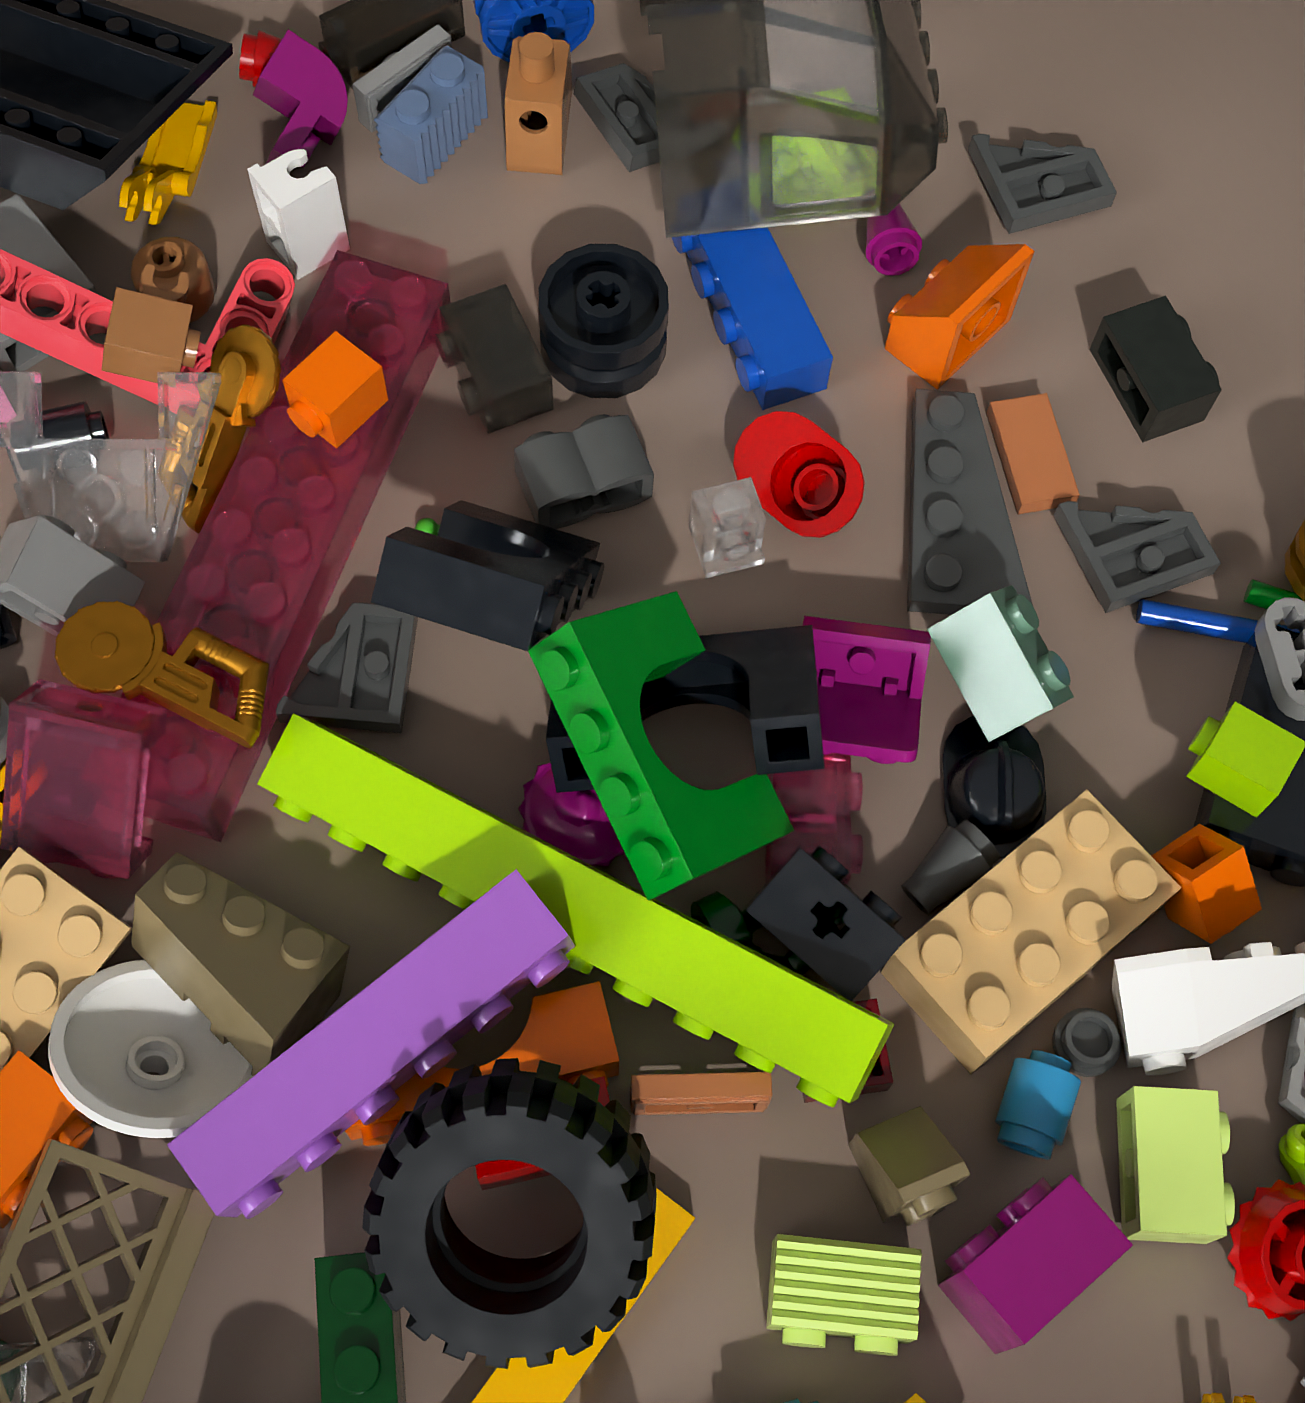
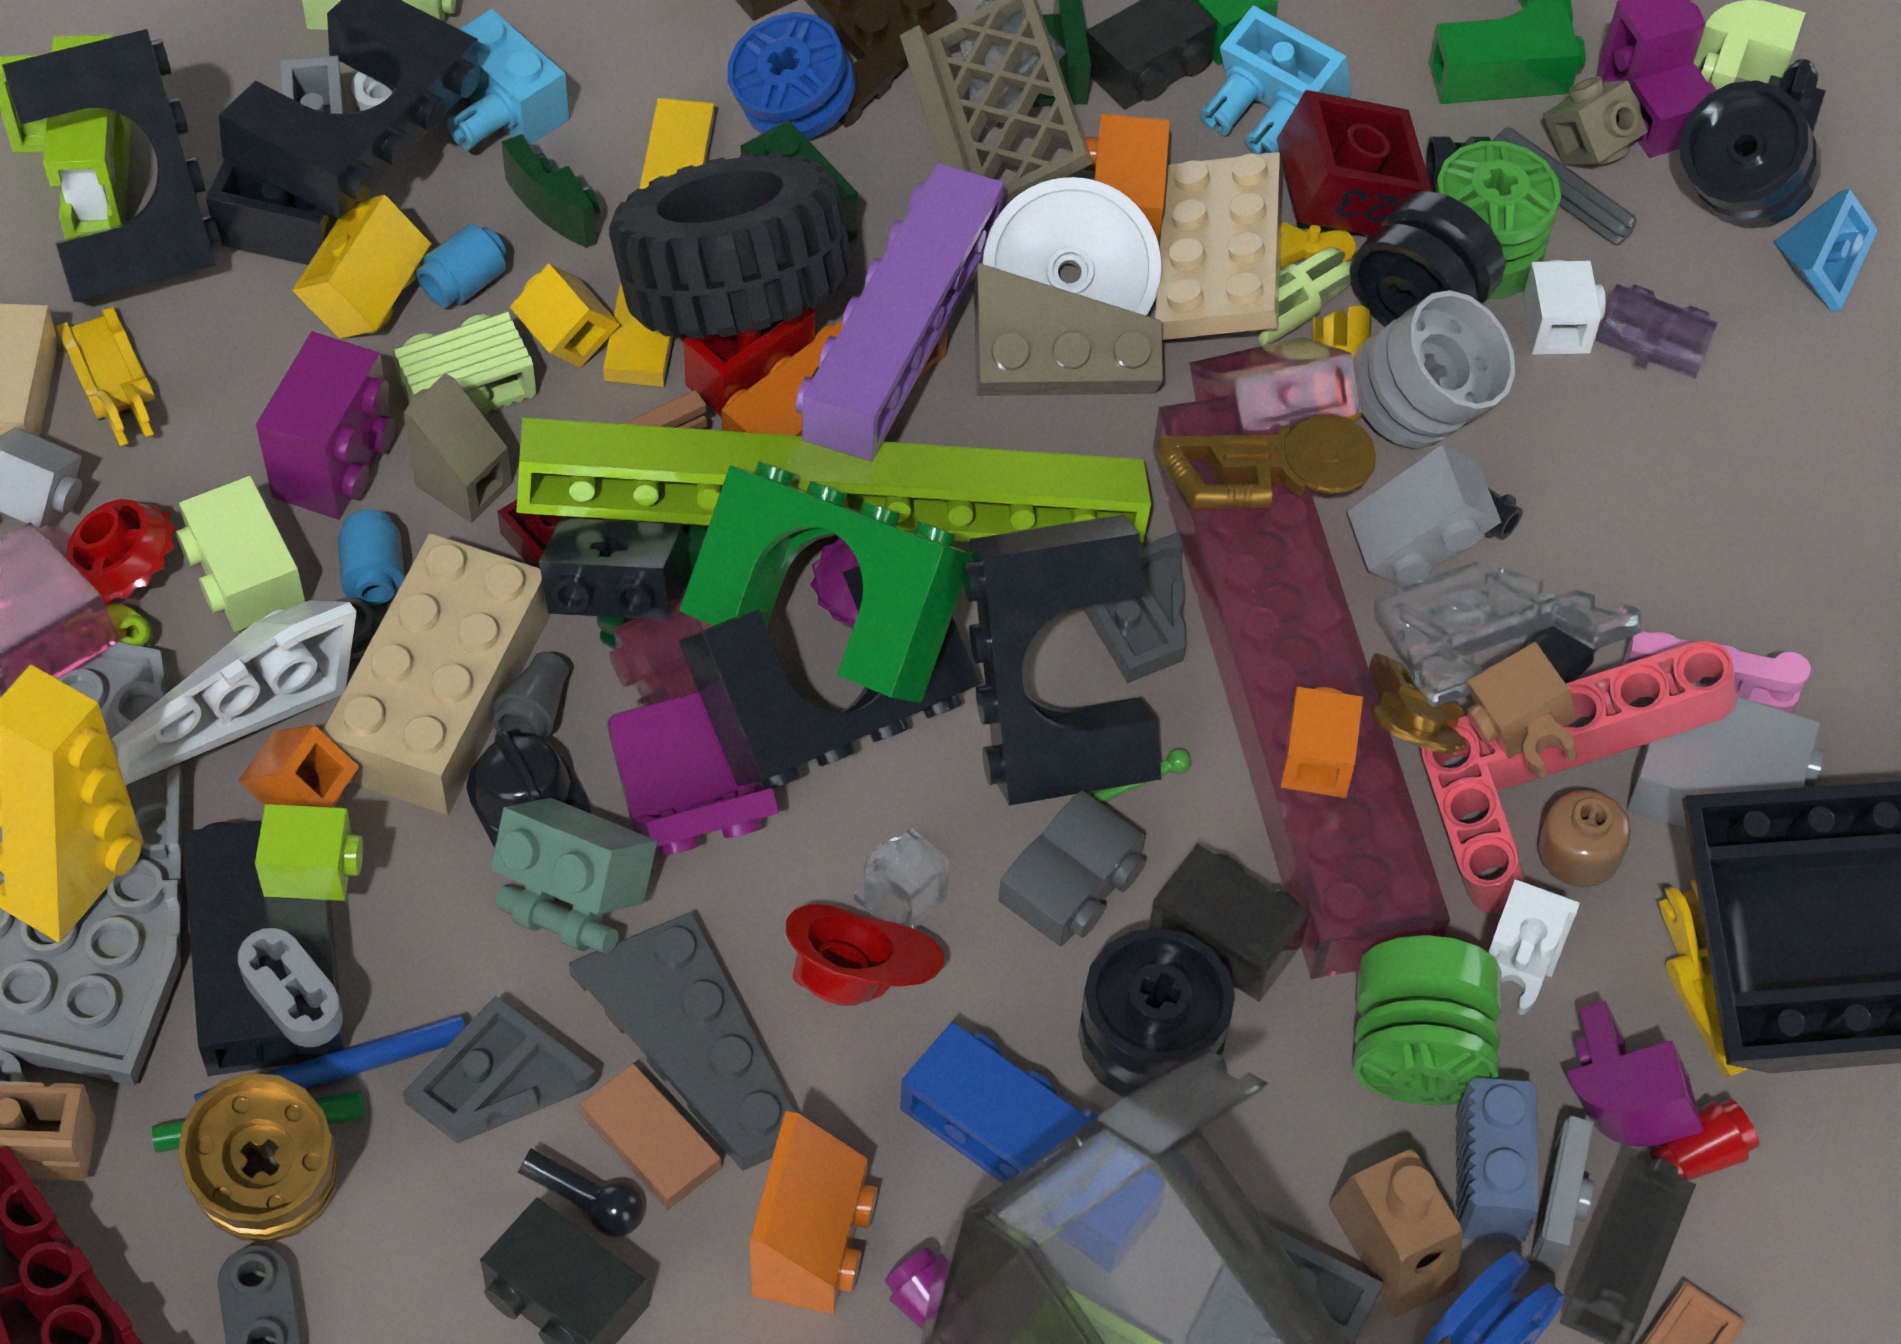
camera: 150 degrees right, 10 degrees down
none -> yellow brick [509,263,620,368]
none -> black bar [517,1148,645,1237]
none -> bright green wheel [1353,935,1502,1106]

